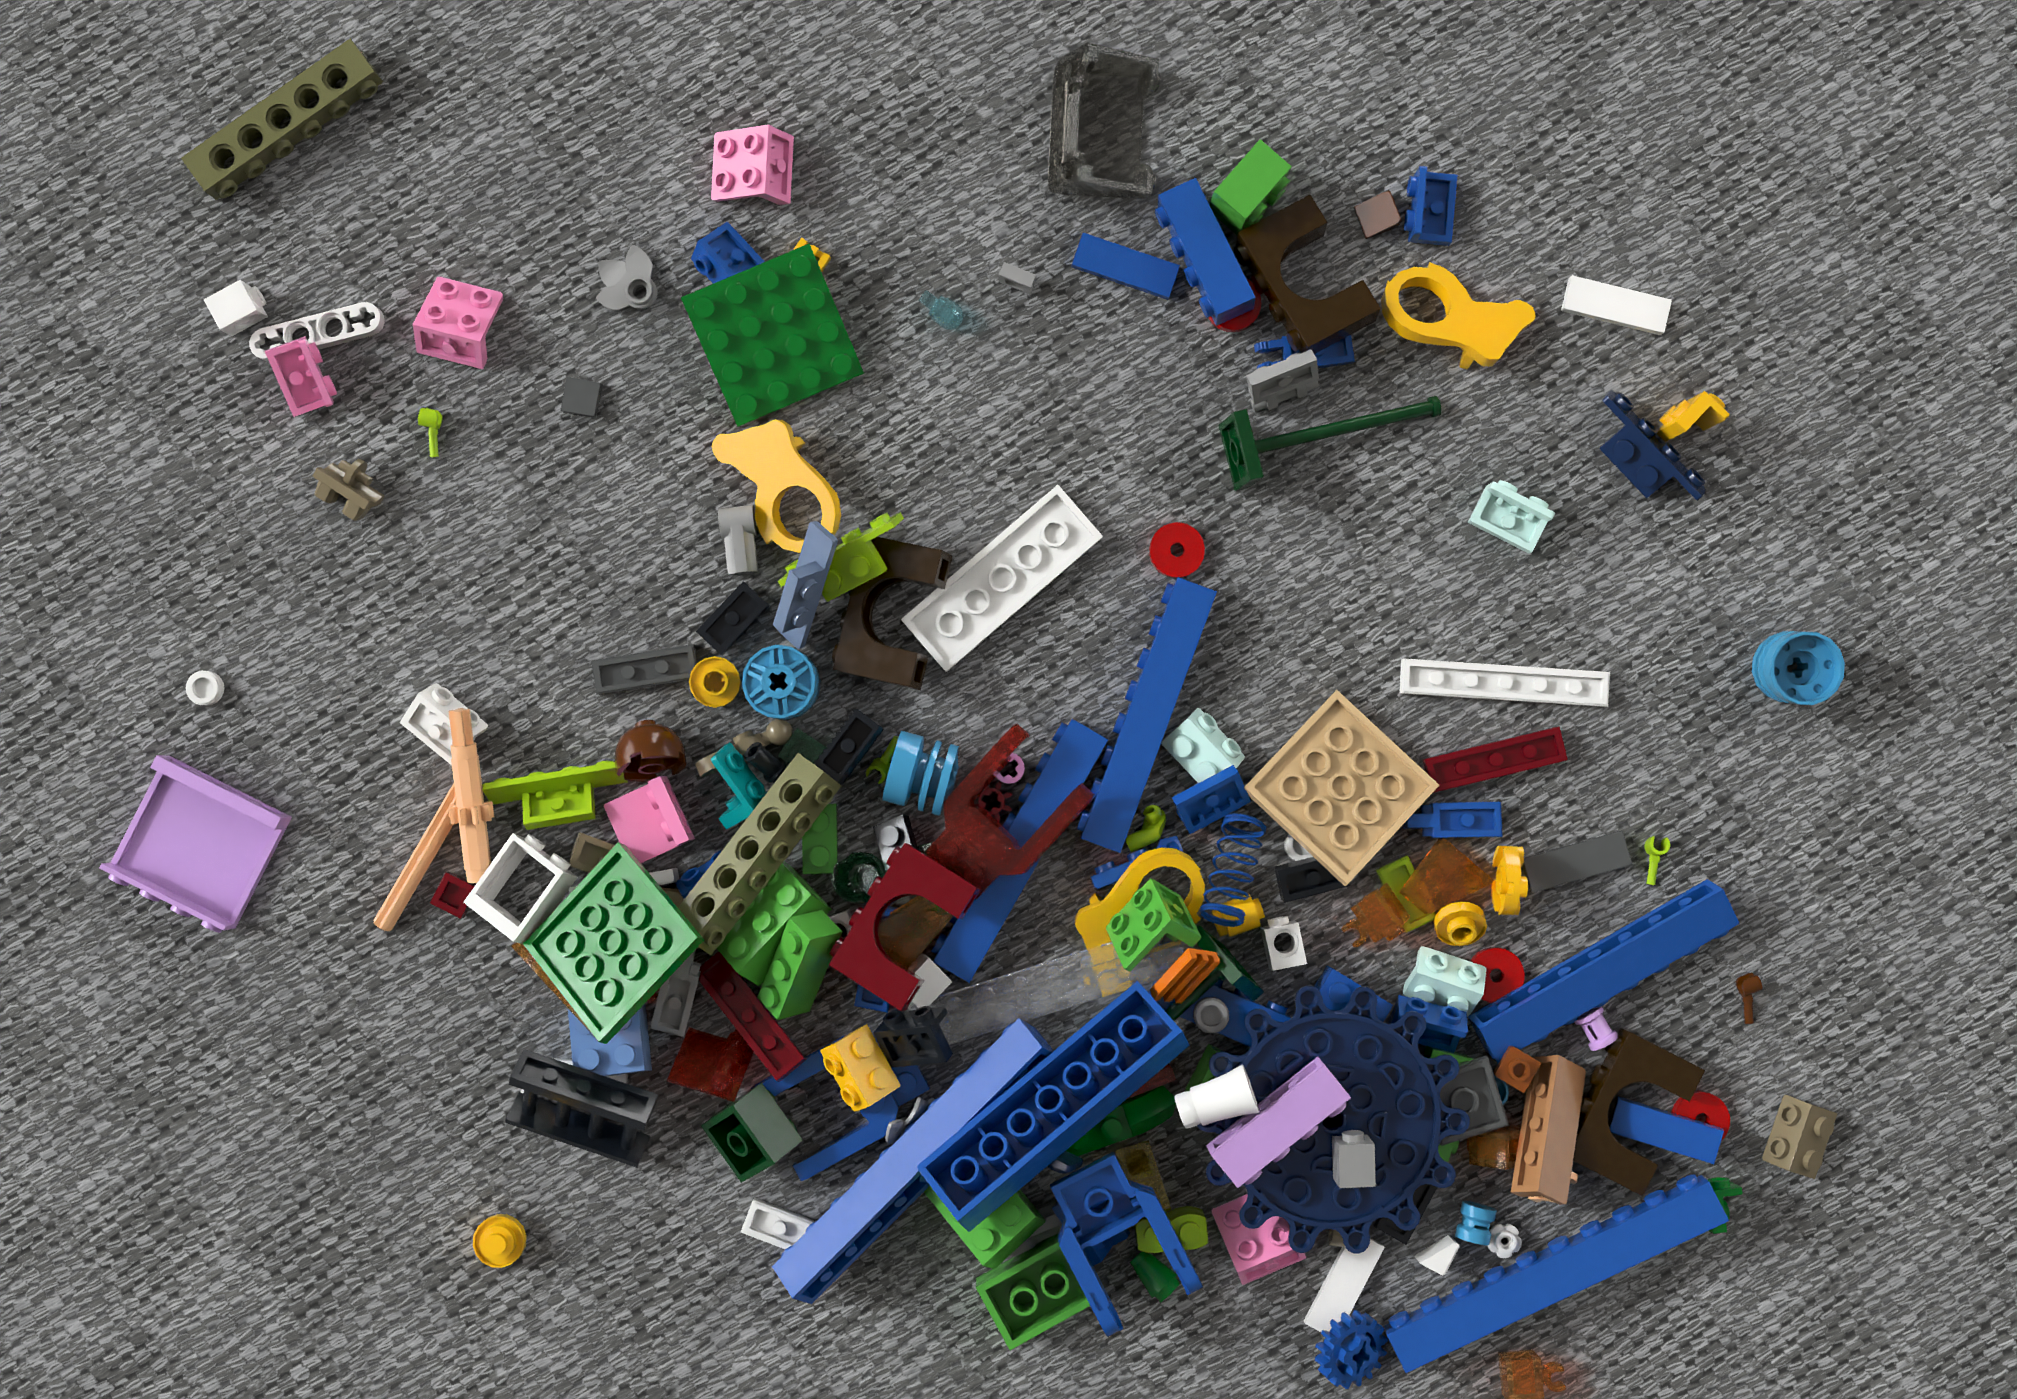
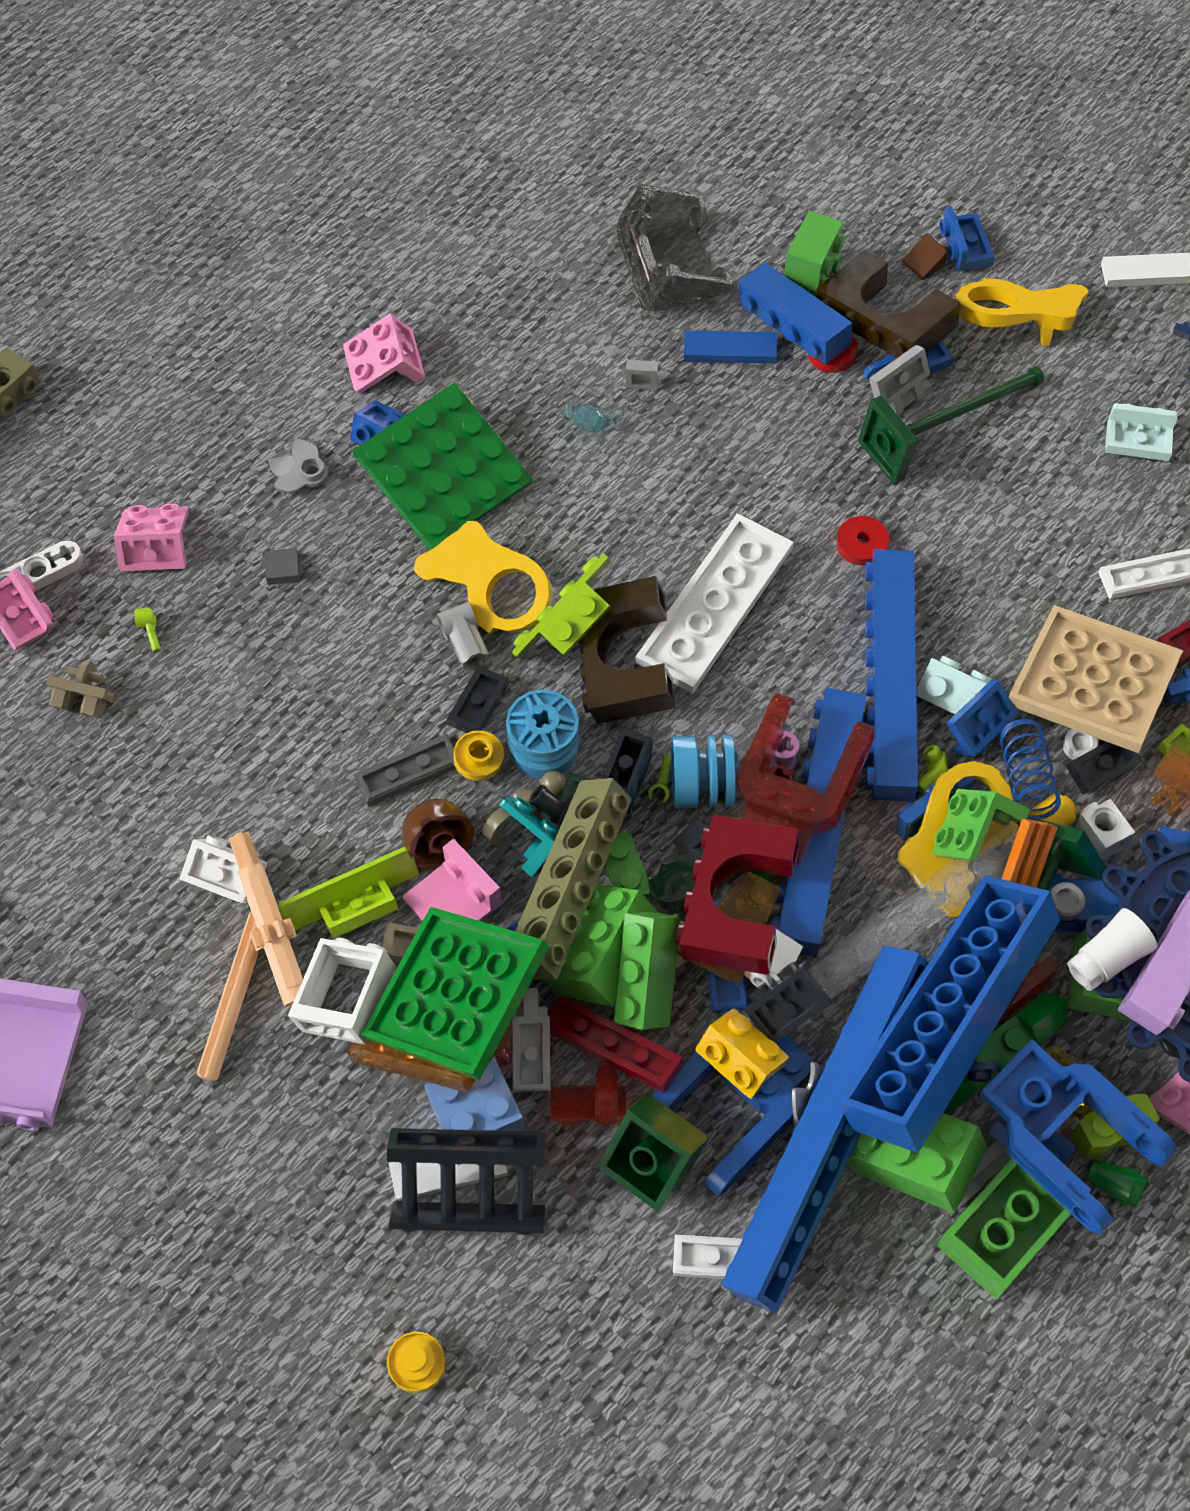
camera: 15 degrees left, 25 degrees down
dark red plate [430,871,475,919] -> none
sand blue bracket [773,521,838,649] -> none

